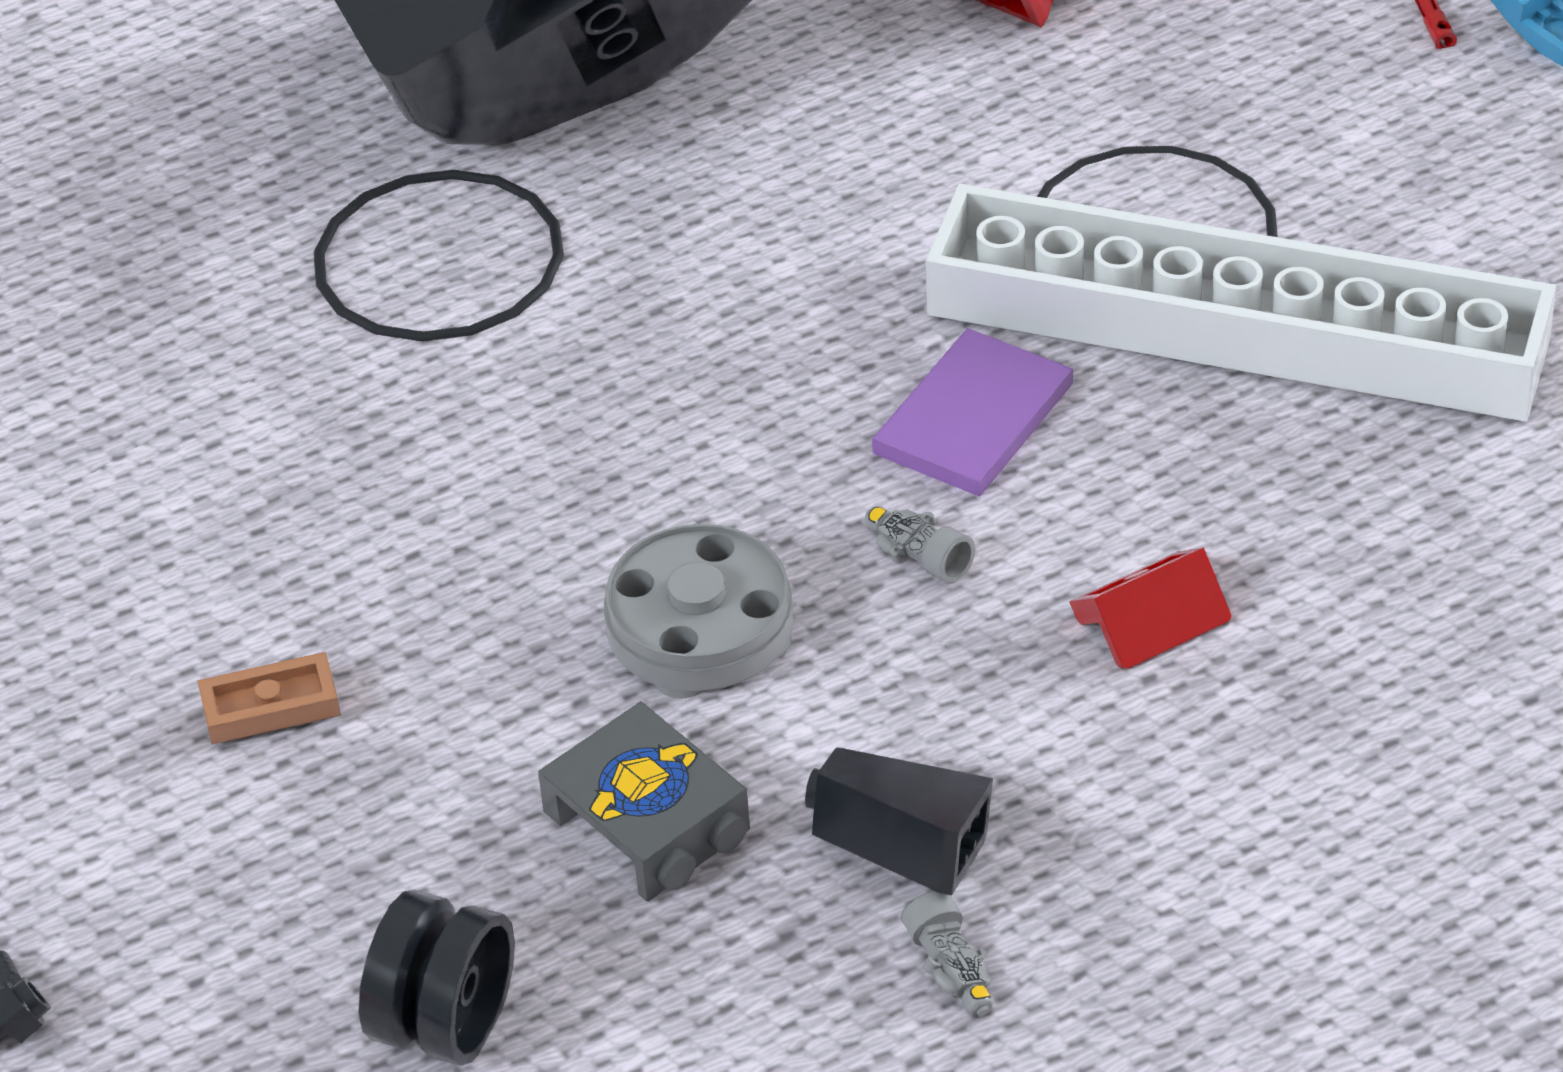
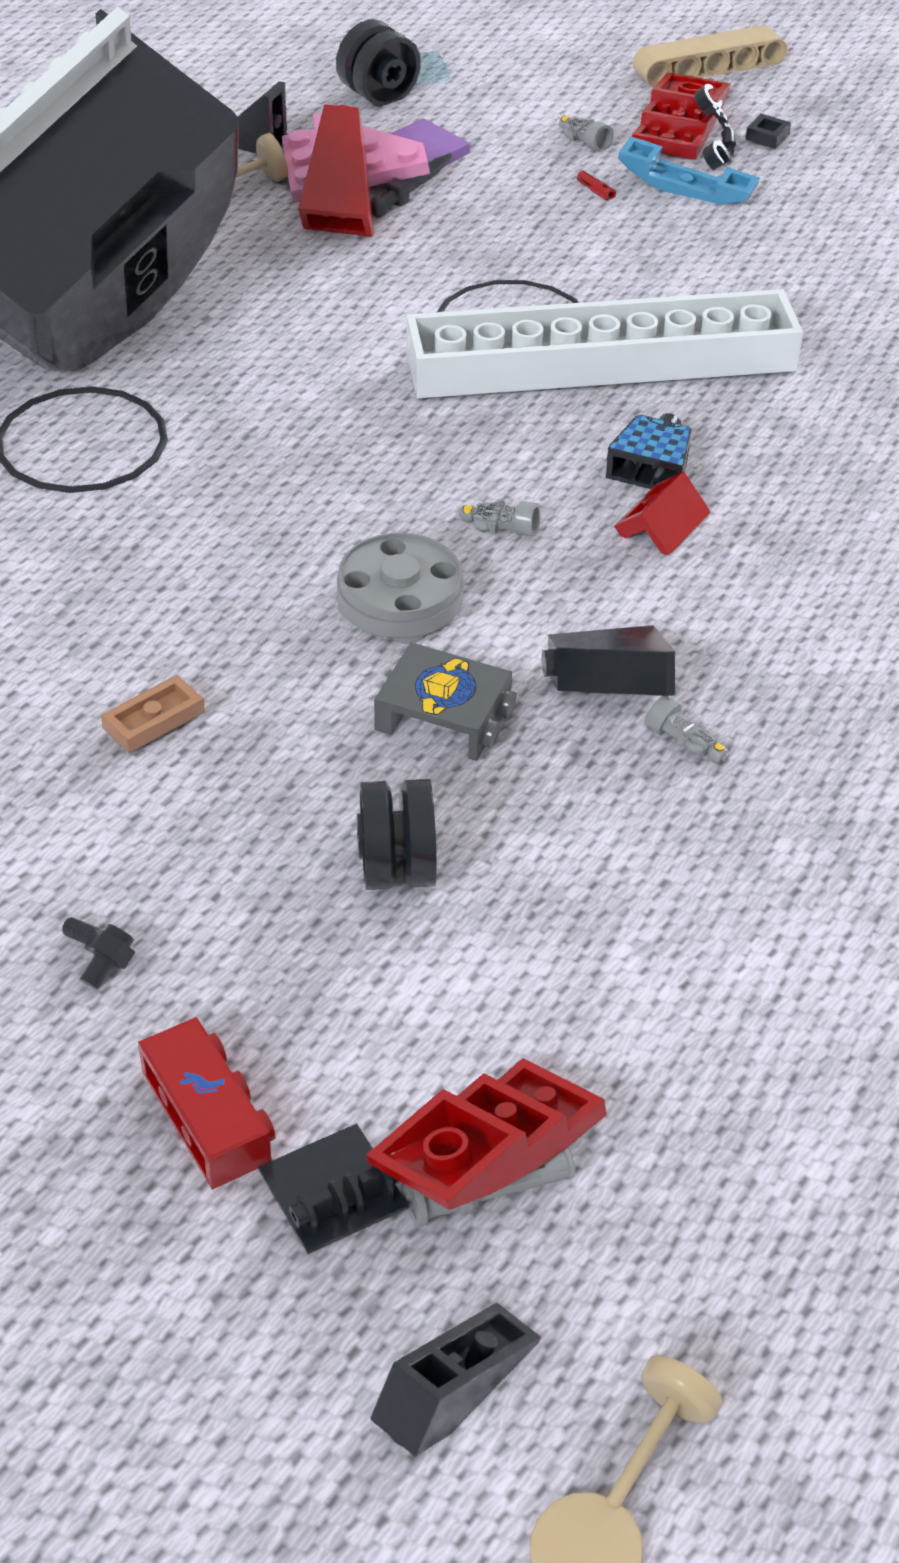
camera: 30 degrees left, 0 degrees up
medium lavender tile [872,328,1073,497] -> none
none -> torso [605,413,692,489]

